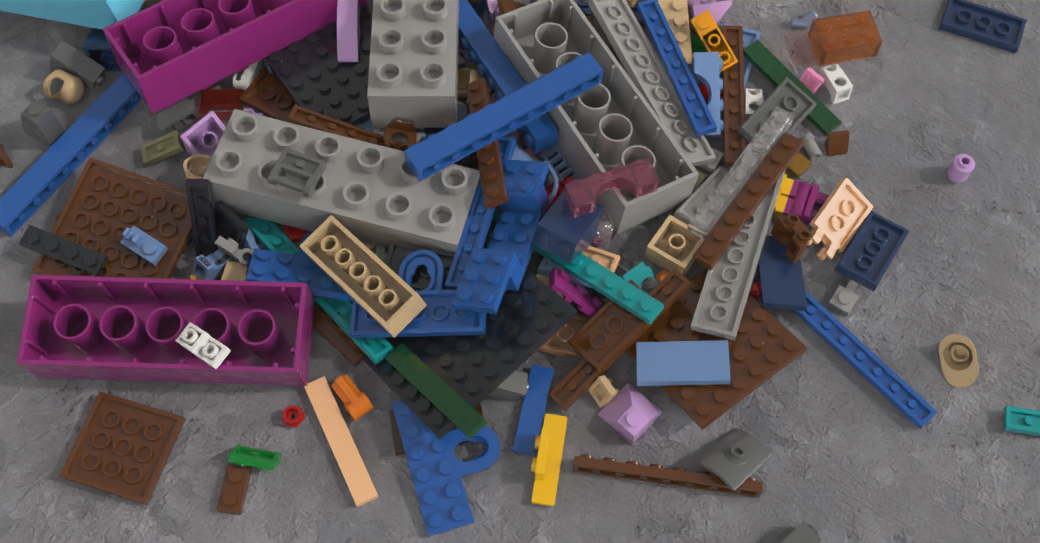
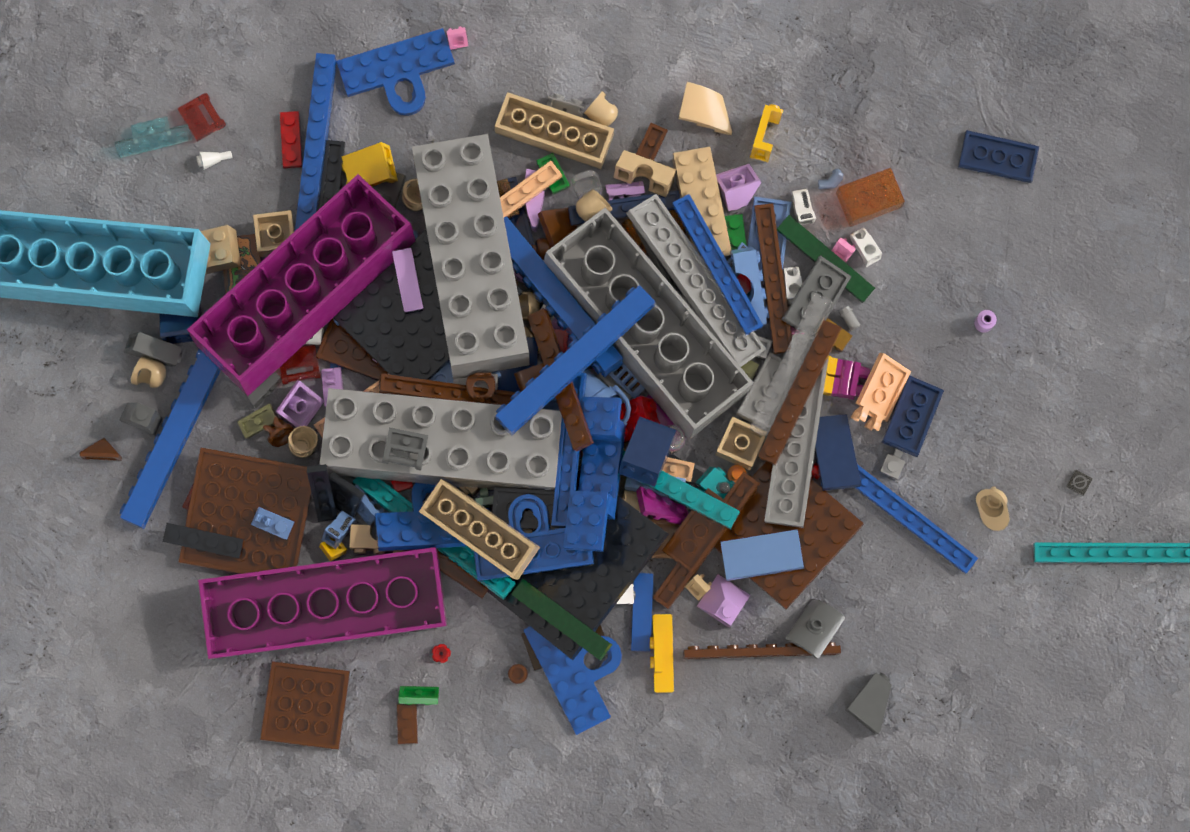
camera: 15 degrees left, 15 degrees up
white slope [175,322,231,369] -> none
light grey plate [215,236,253,267] -> none
light nougat tile [304,376,379,507] -> none
orange piece [331,374,374,421] -> none
clear pink arch [564,158,659,218] -> none
light orange slope [690,10,738,72] -> none
reddish brown cylinder [771,214,811,264] -> none
reddish brown slope [824,130,849,156] -> none
none -> reddish brown piece [263,417,294,447]
none -> reddish brown tile [508,664,528,684]
none -> white leg [791,189,816,226]

